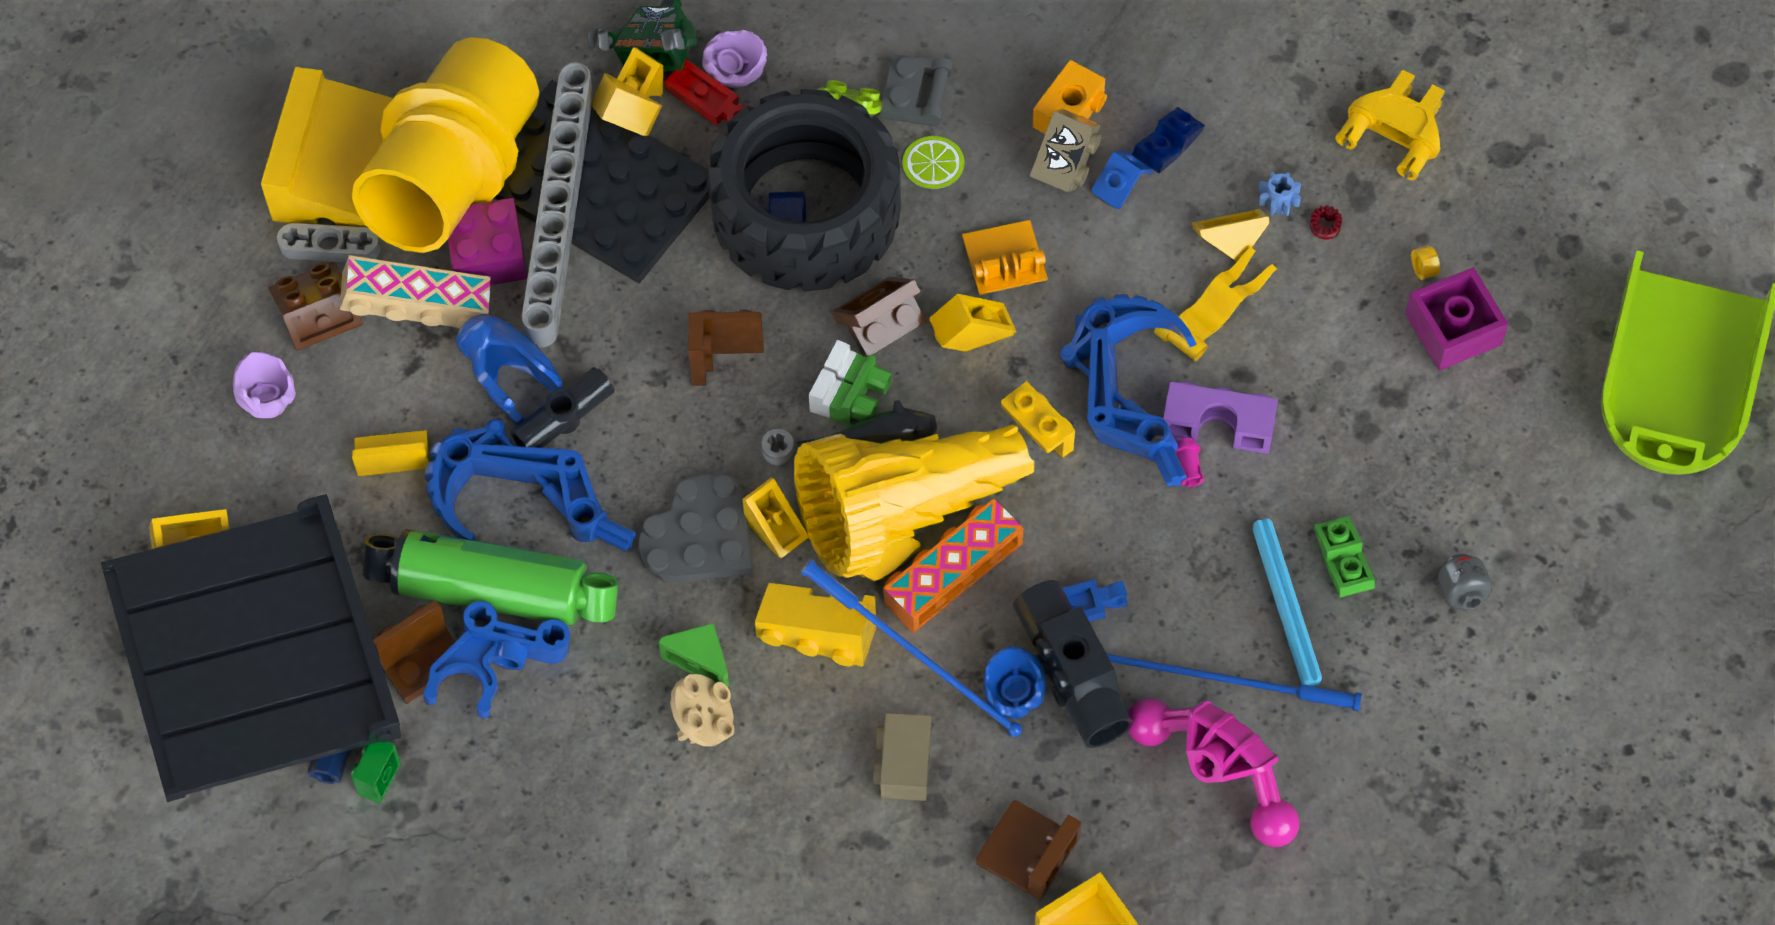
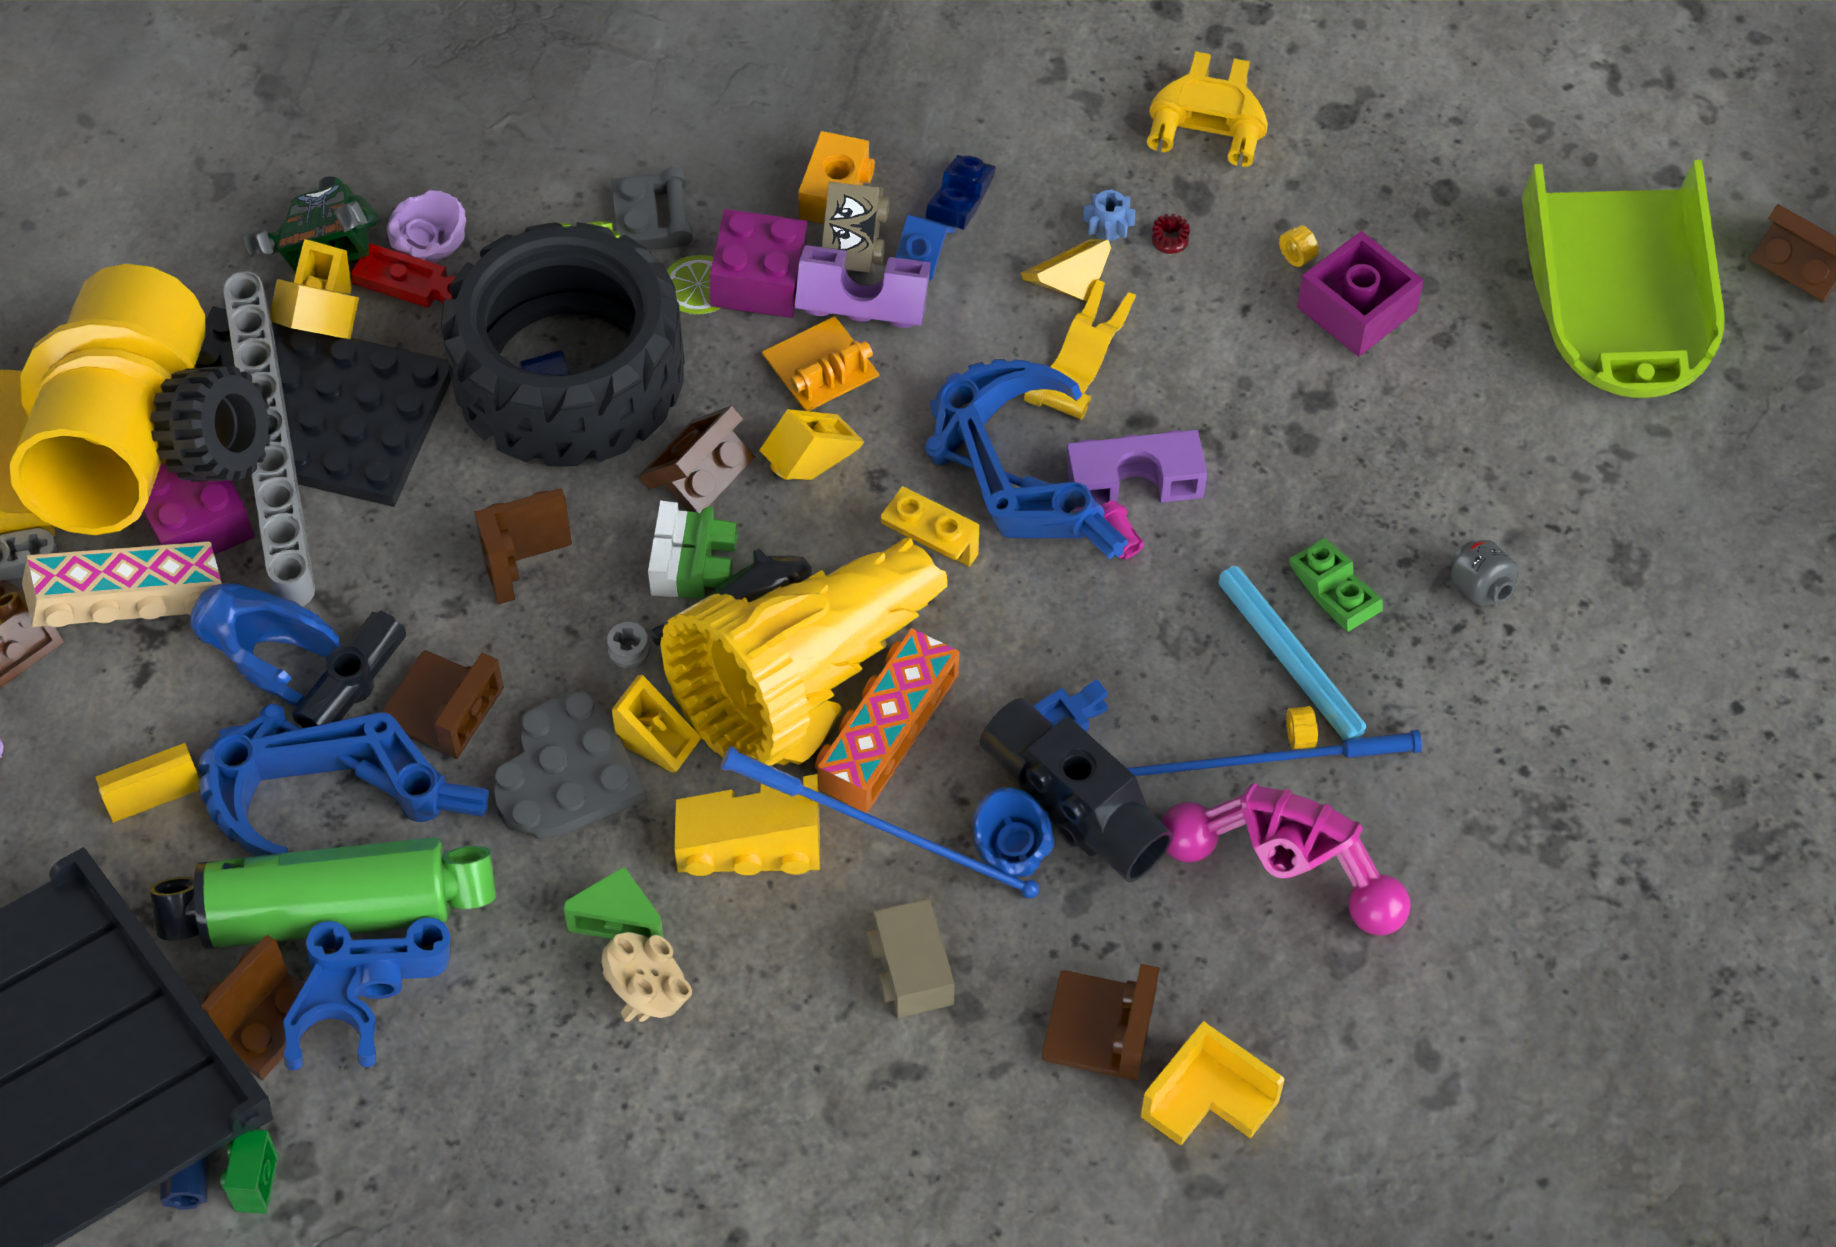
camera: 20 degrees left, 5 degrees down
none -> black tyre [151,366,272,482]
none -> reddish brown bracket [381,650,504,759]
none -> magenta brick [710,209,808,318]
none -> medium lavender arch [795,245,931,328]
none -> yellow axle [1286,706,1318,750]

